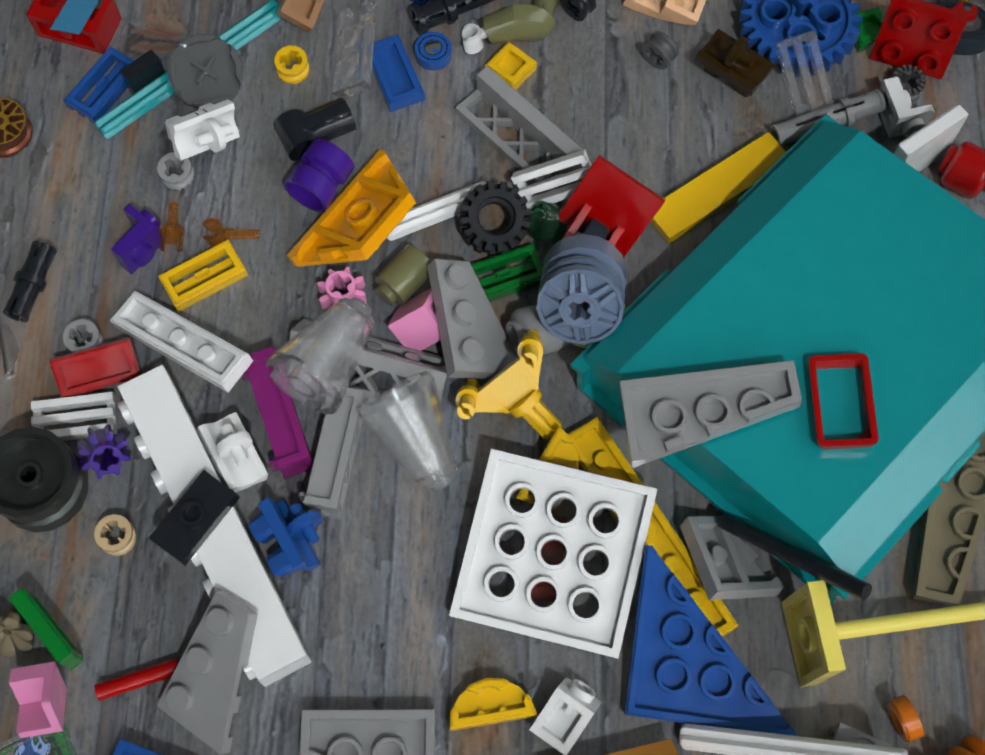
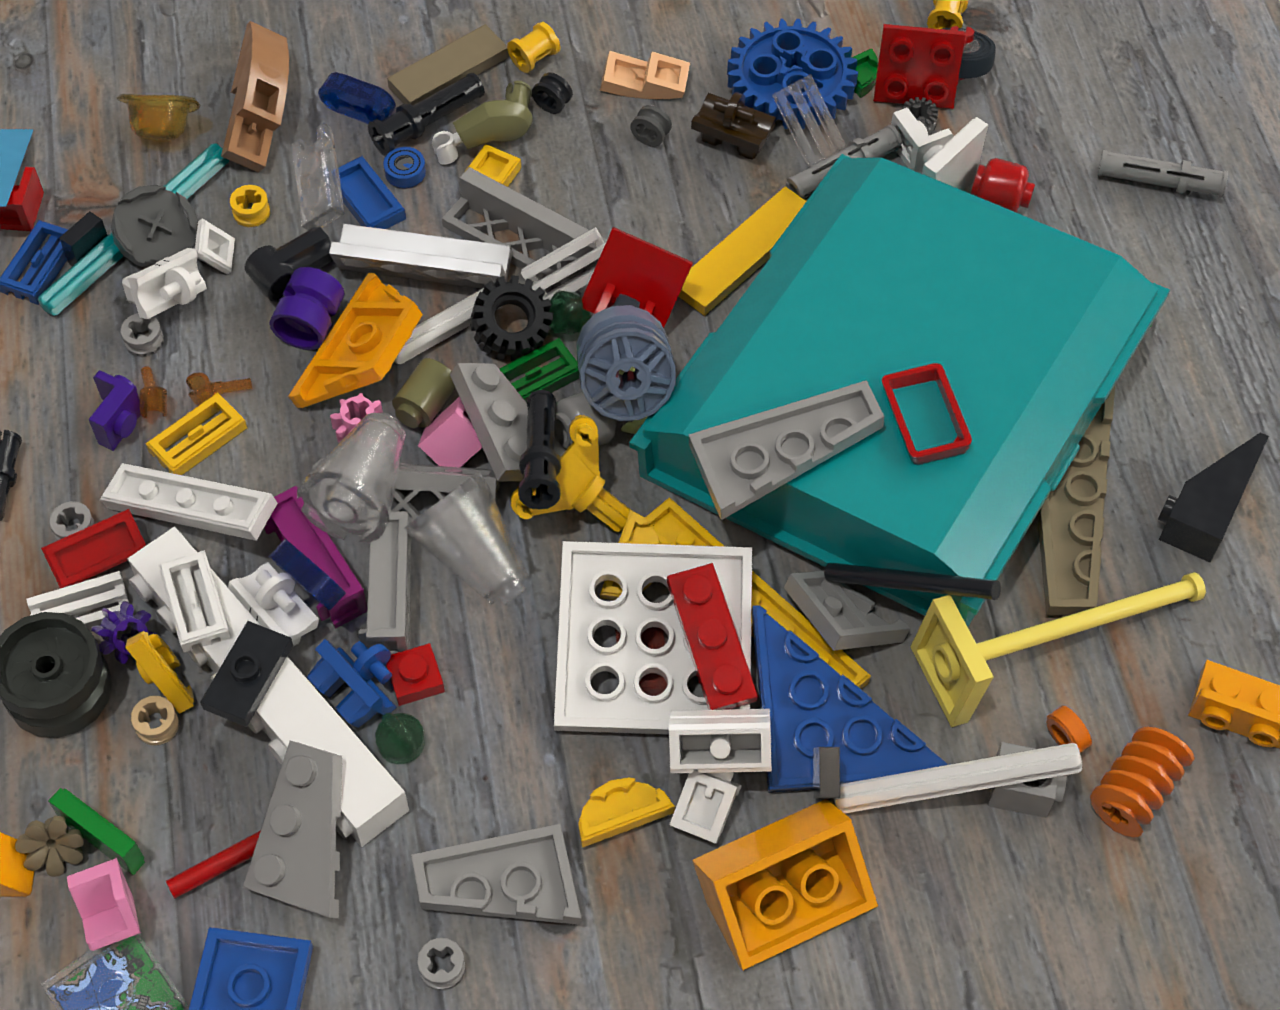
camera: 15 degrees left, 10 degrees down
none -> yellow plate [125,631,194,714]
none -> white tile [158,550,231,653]
none -> white slope [195,218,235,275]
none -> clear blue beam [268,539,346,611]
none -> fence [329,224,512,288]
none -> clear green tile [375,713,425,765]
none -> red plate [386,643,445,706]
none -> black pin [518,390,561,510]
none -> red plate [667,563,758,710]
none -> white brick [669,709,772,773]
none -> black tile [813,747,840,798]

